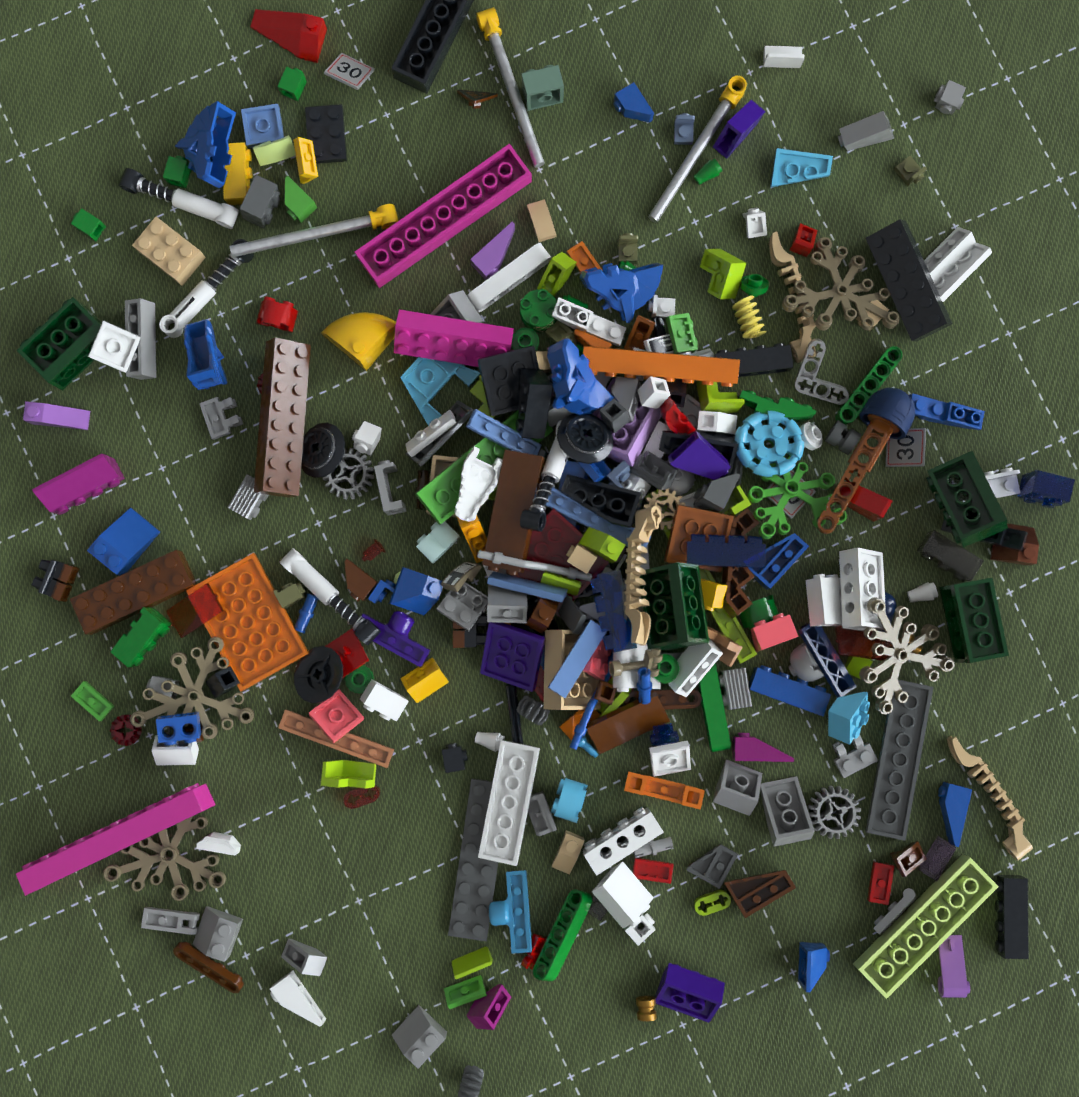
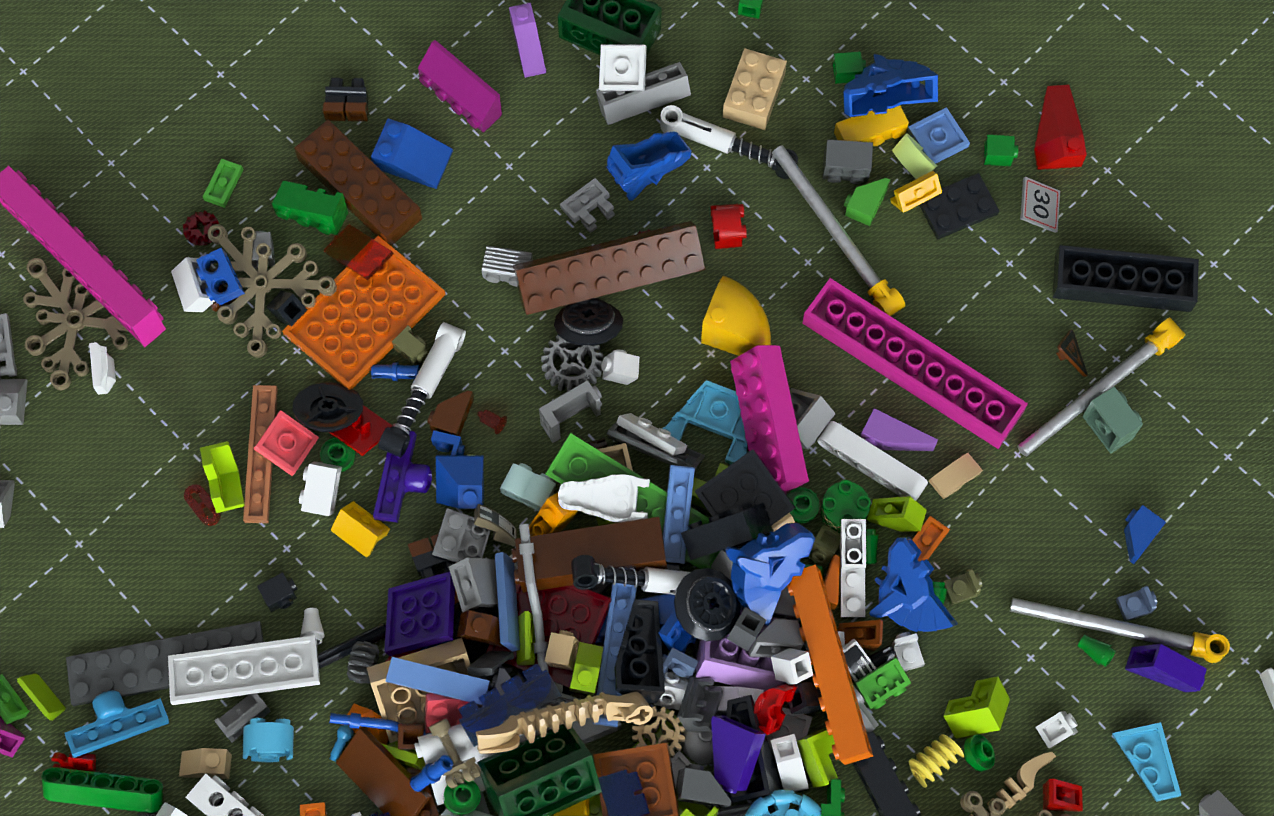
camera: 70 degrees right, 15 degrees down
piece [119,168,239,229] -> none

